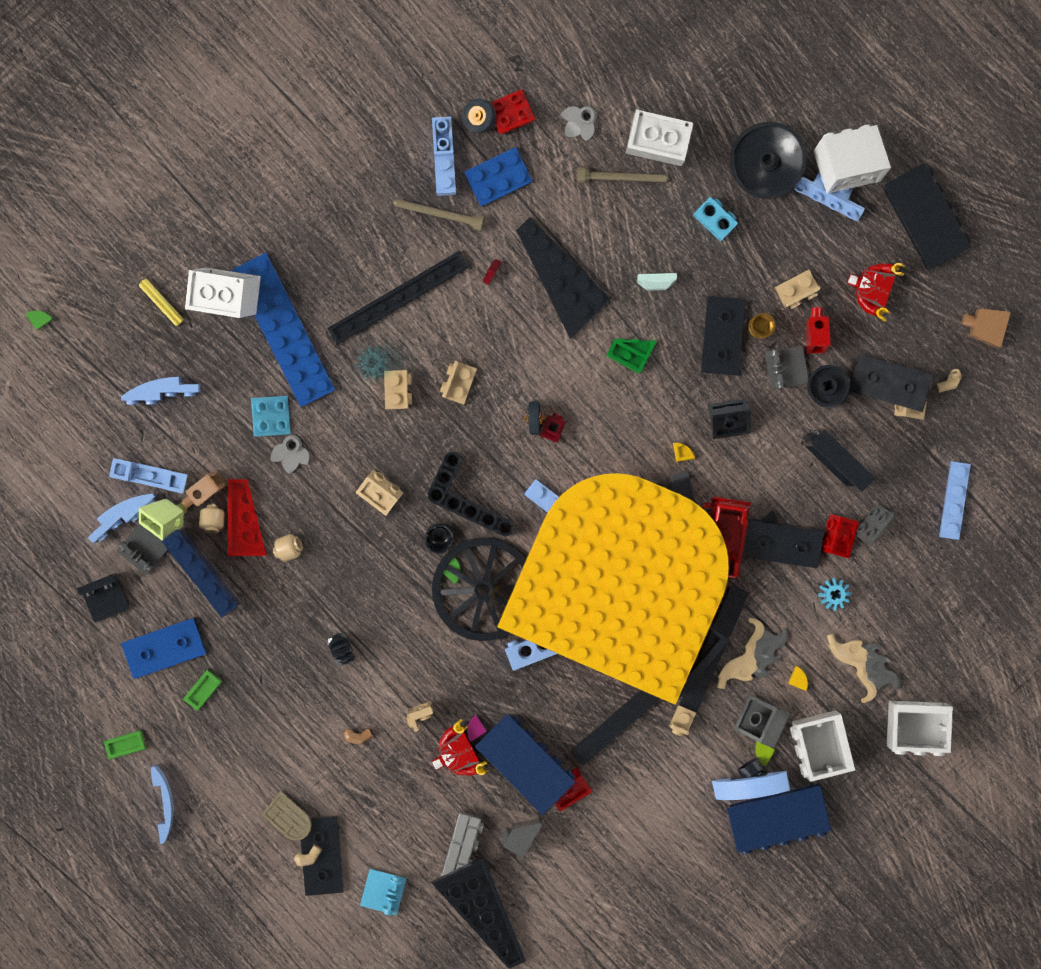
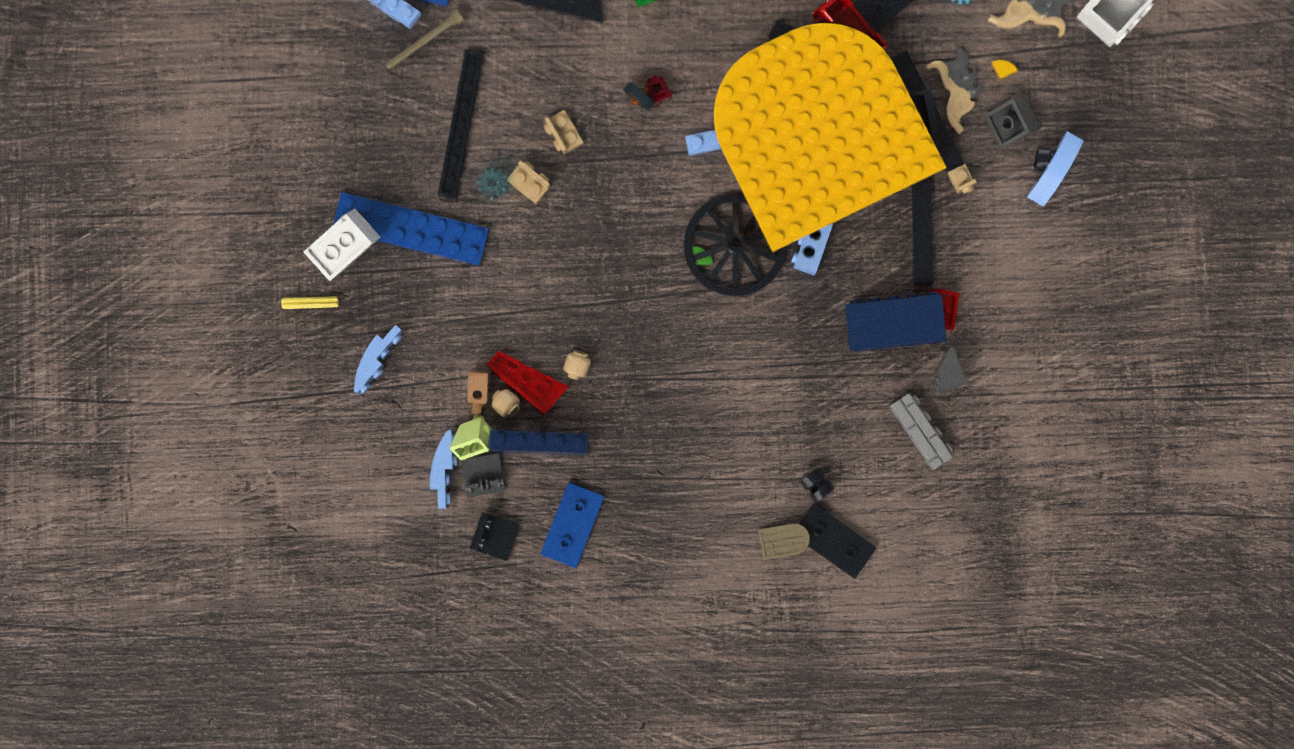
camera: 55 degrees left, 5 degrees down
bright green tile [26,311,53,330] -> none
bright green tile [103,730,146,760] -> none
light blue slope [109,458,188,494] -> none
light blue slope [151,765,174,844] -> none
bright green tile [183,669,222,711] -> none
medium azure hinge [251,396,291,437] -> none
light grey plate [271,435,309,474] -> none
tan arm [294,845,322,867] -> none
black gear [328,632,355,666] -> none
medium nougat arm [344,728,373,745] -> none
tan bracket [355,470,403,516] -> none
medium azure hinge [360,869,407,916] -> none
tan bracket [407,701,433,732] -> none
black hair [425,523,454,554] -> none
black beam [428,452,515,537] -> none
black wing [431,857,526,969] -> none
red torso [432,719,489,776] -> none
dark pink tile [467,715,486,742] -> none
dark red tile [483,259,501,285] -> none
yellow tile [673,443,695,462] -> none
dark blue brick [725,783,831,855] -> none
lime tile [755,742,775,766] -> none
white container [790,710,855,782] -> none
none -> black wheel [799,467,835,503]

